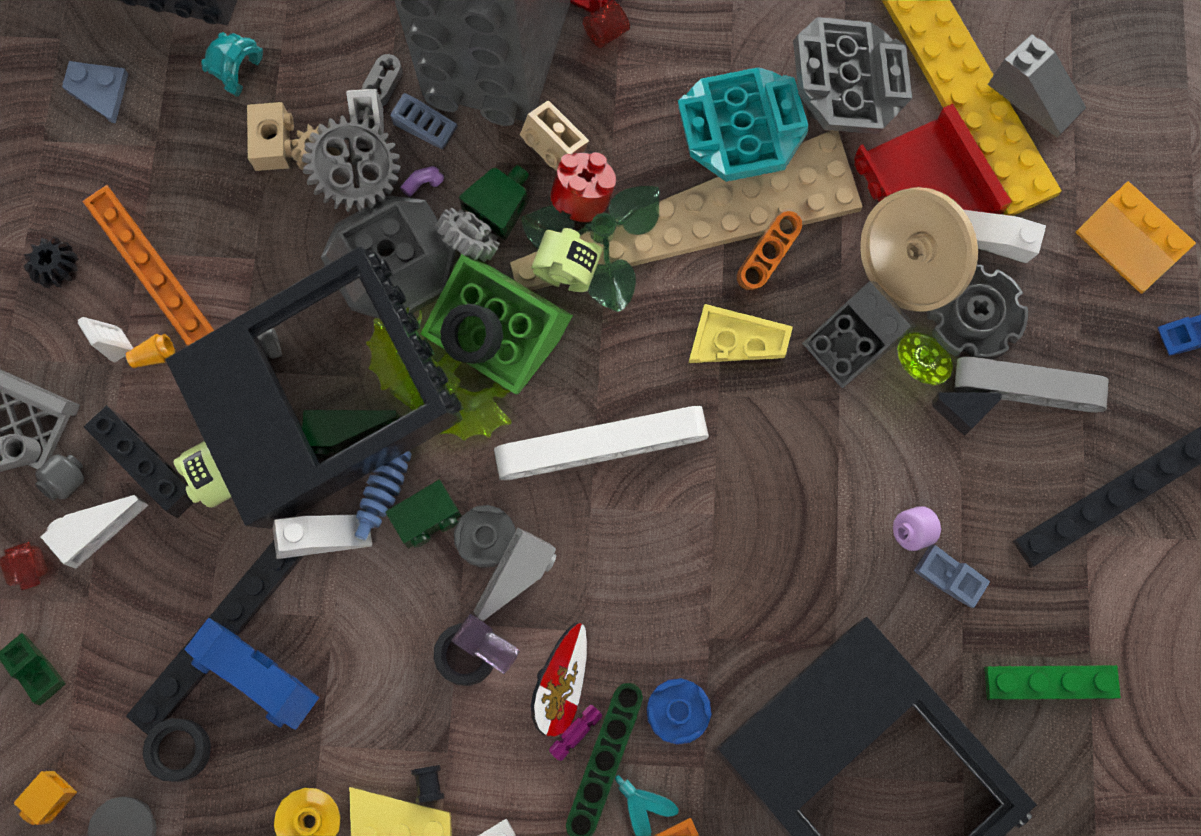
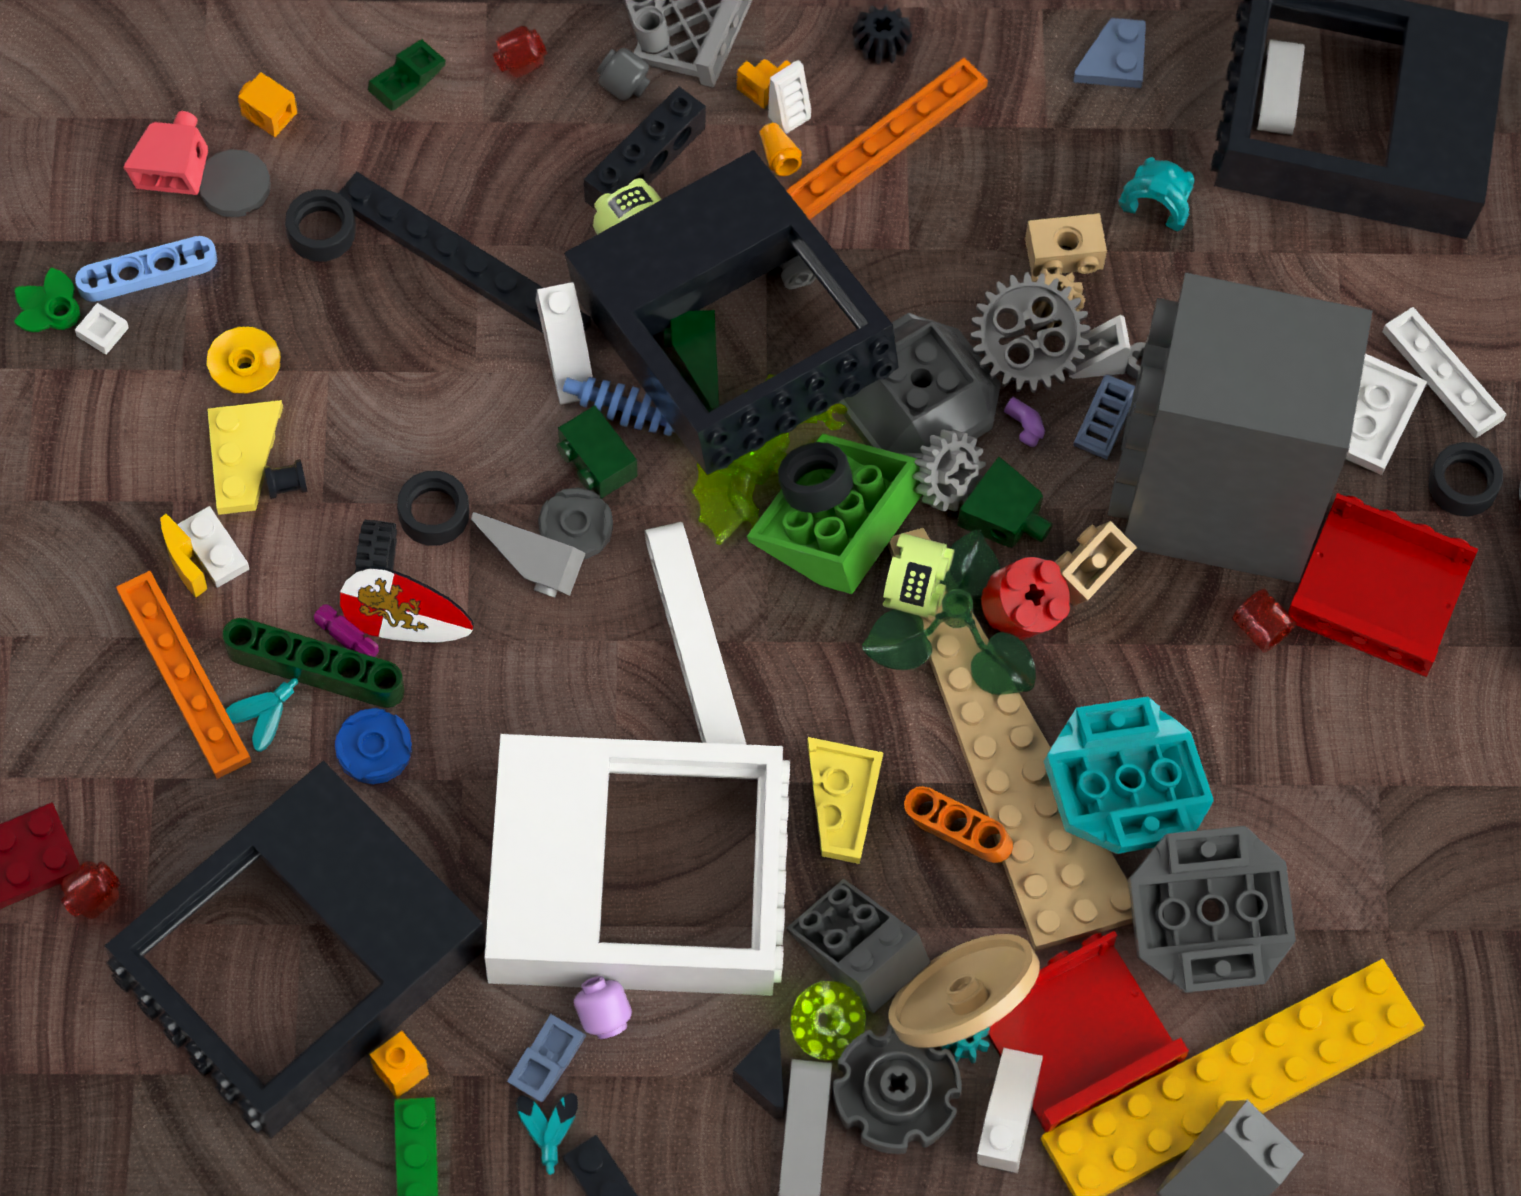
camera: 80 degrees right, 10 degrees down
white slope [41,495,148,569] -> none
blue brick [184,618,320,730] -> none
clear purple piece [451,614,520,675] -> none
none -> black tyre [355,520,397,571]
none -> light orange brick [370,1030,429,1099]
none -> white panel [485,734,790,996]
none -> teal piece [517,1093,578,1175]
none -> light orange panel [737,59,791,109]

